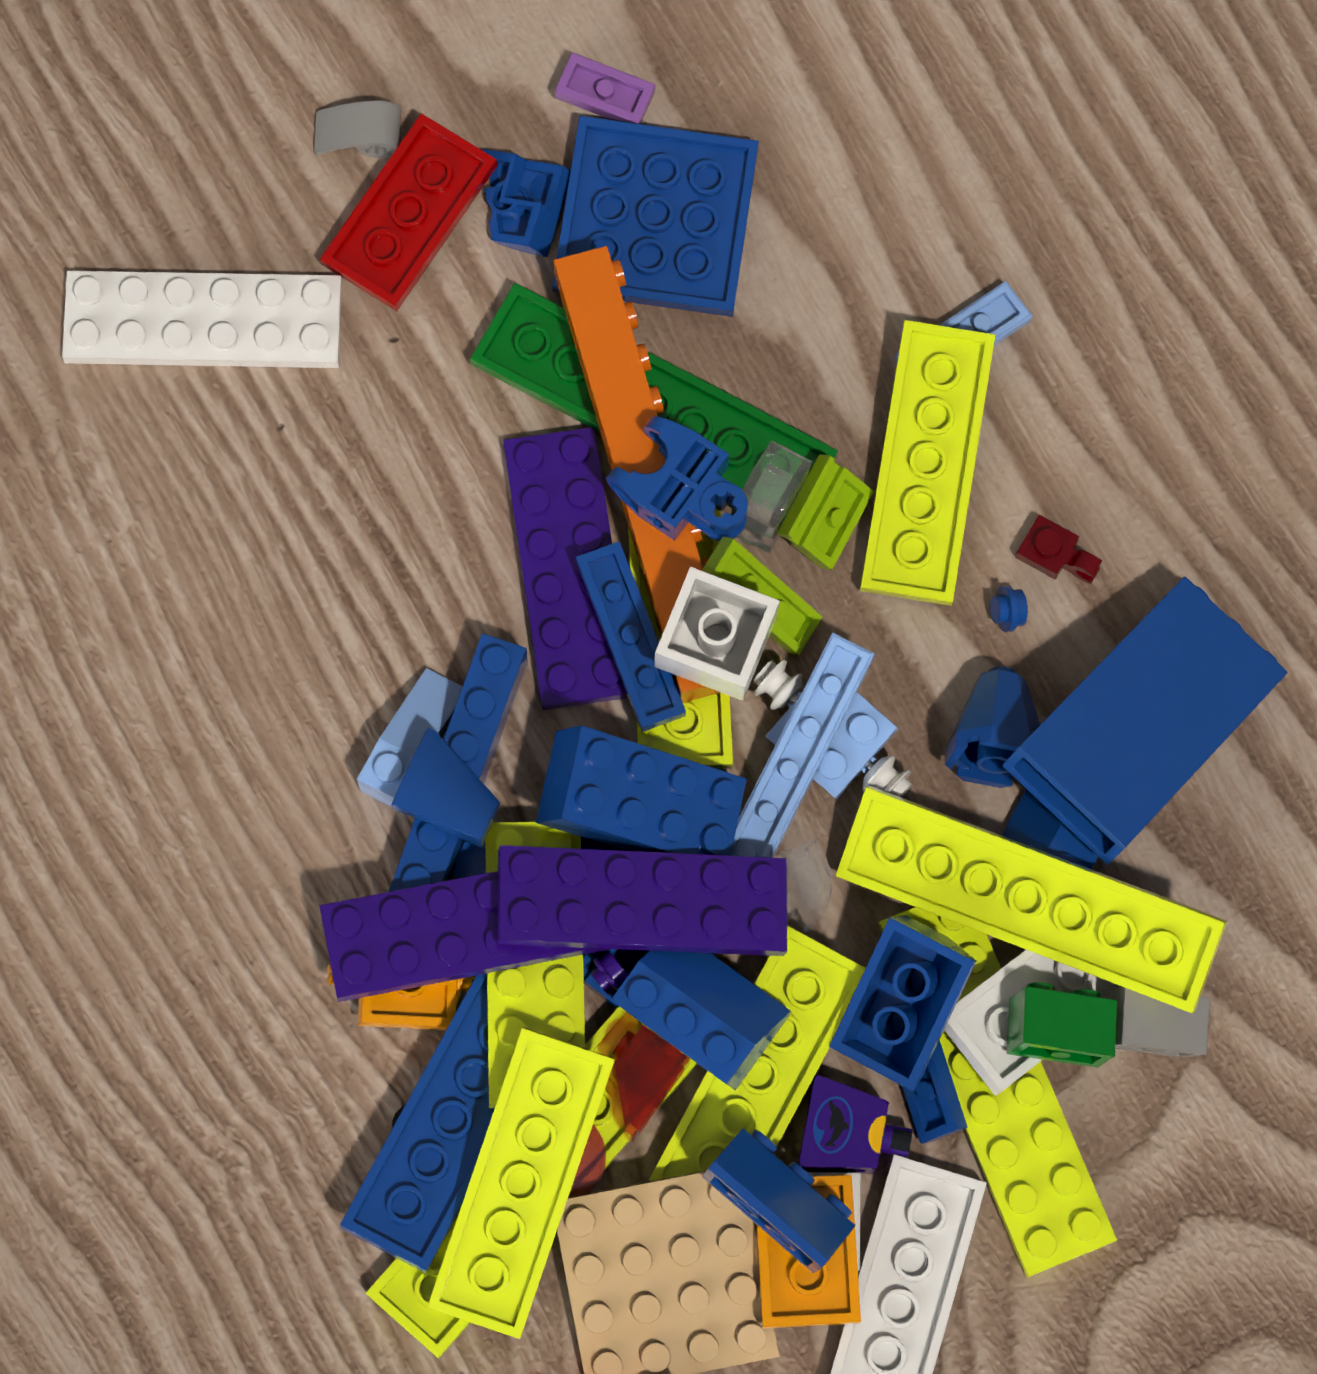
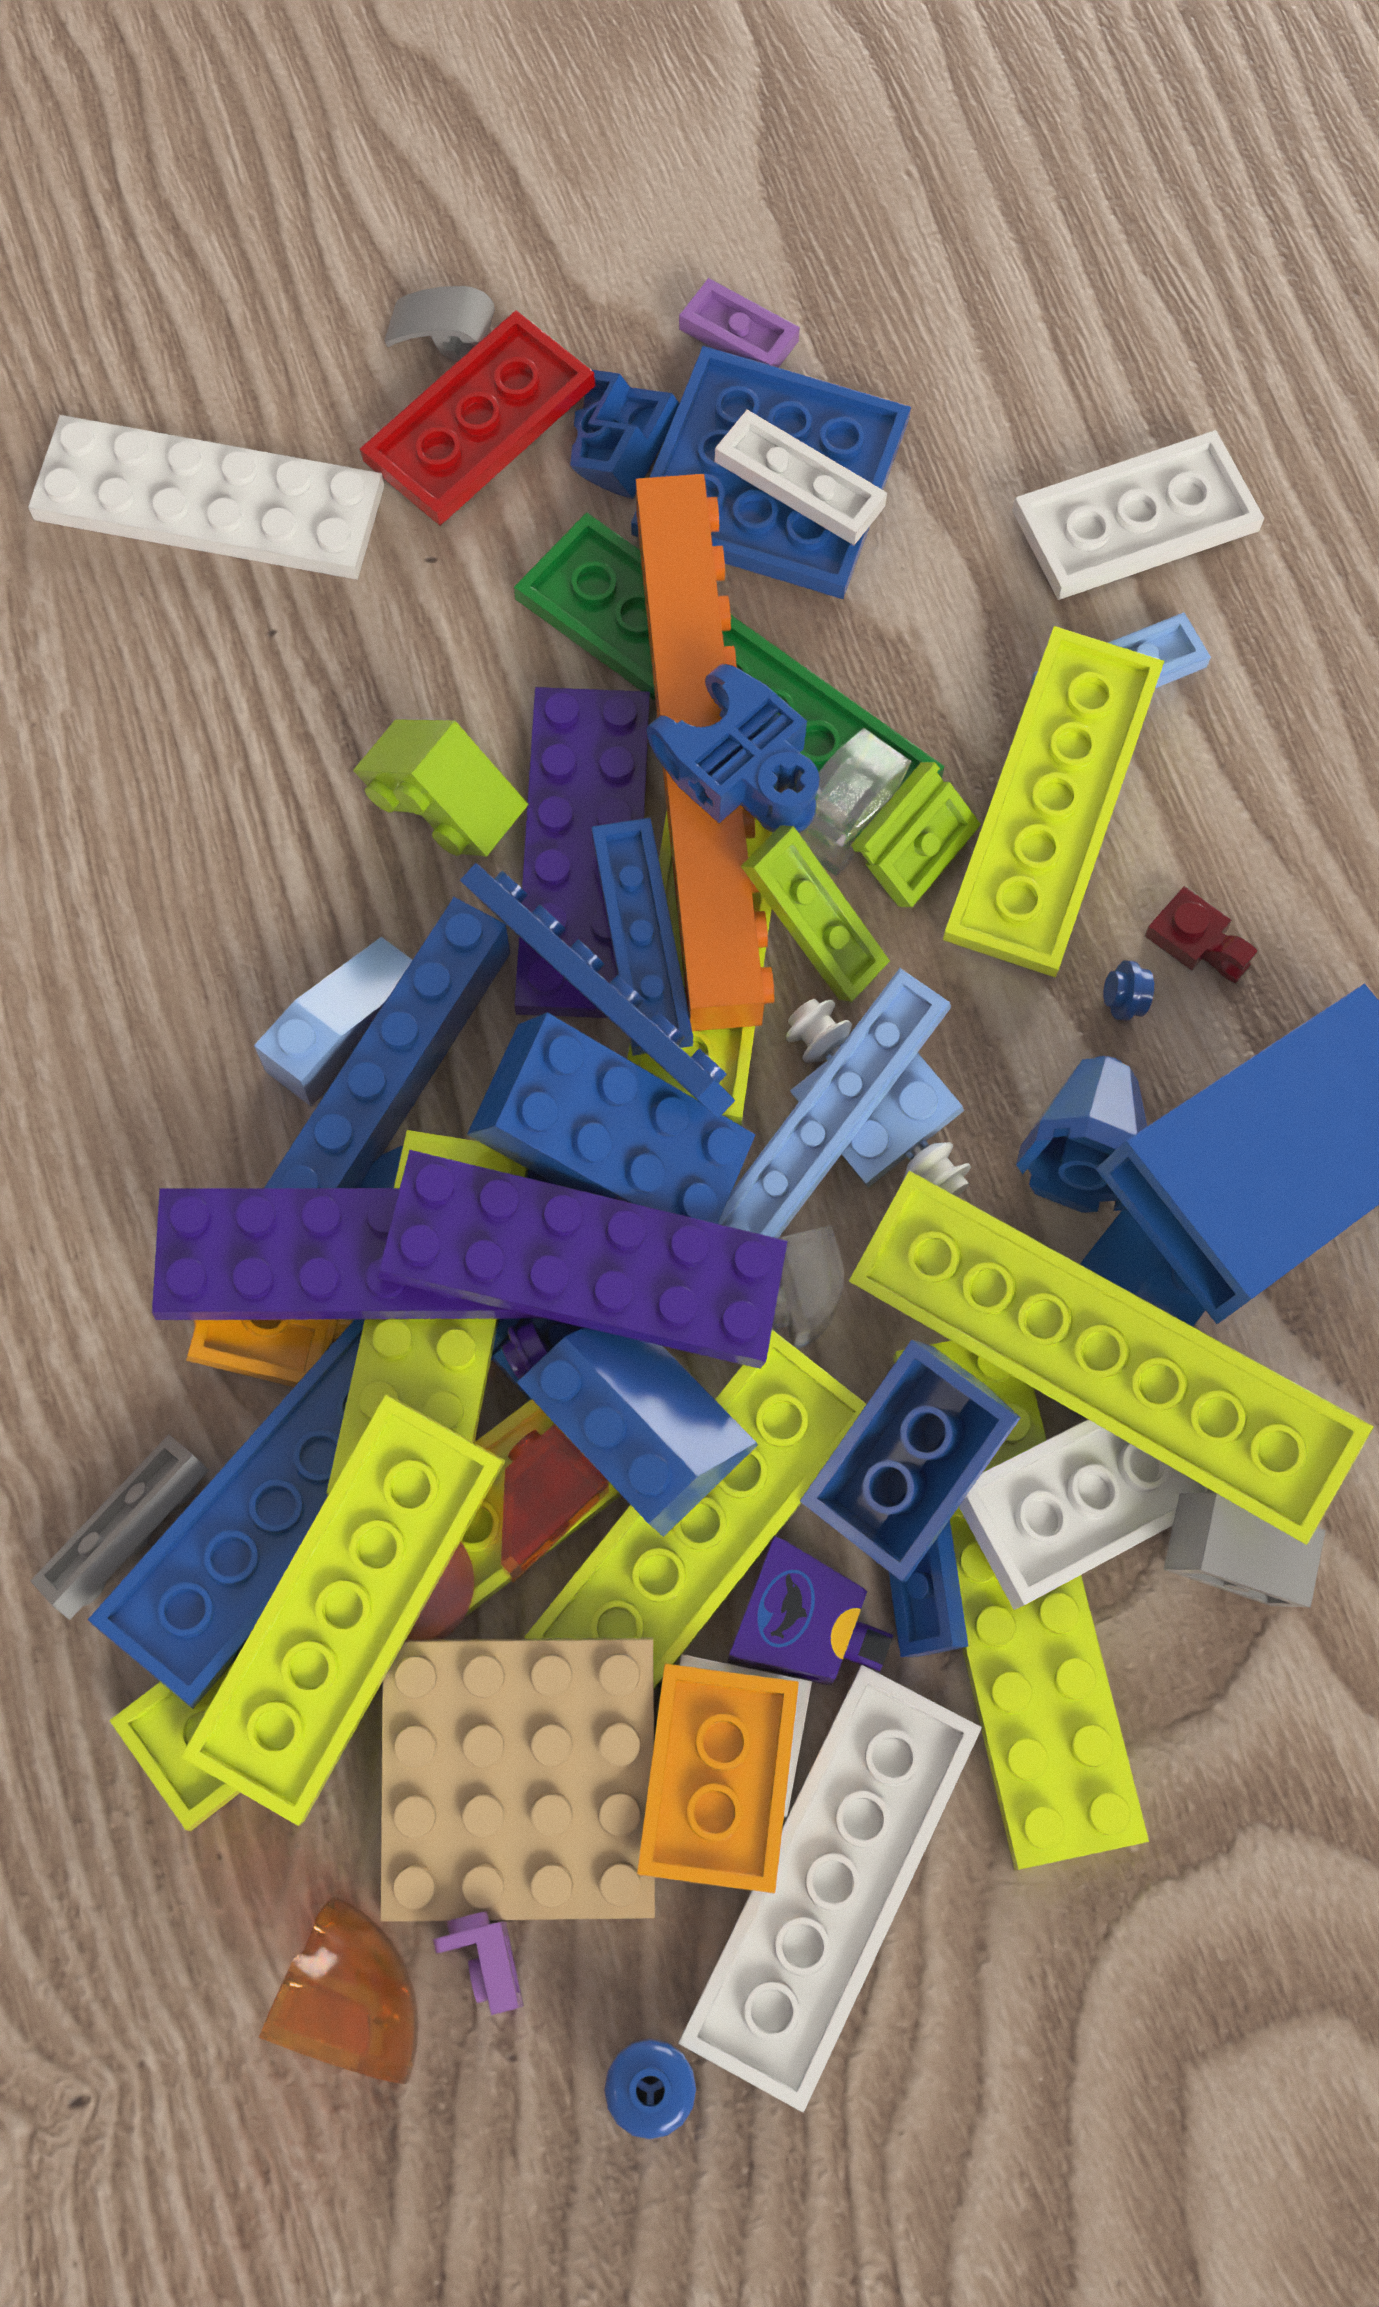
camera: 10 degrees right, 5 degrees down
blue slope [391,728,500,847] -> none
white brick [654,566,780,701] -> none
blue slope [702,1128,856,1273] -> none
green brick [1007,982,1117,1068] -> none
none -> light grey plate [31,1434,209,1620]
none -> lime brick [353,719,529,857]
none -> blue plate [460,863,735,1119]
none -> white plate [715,410,887,545]
none -> white plate [1012,430,1264,600]

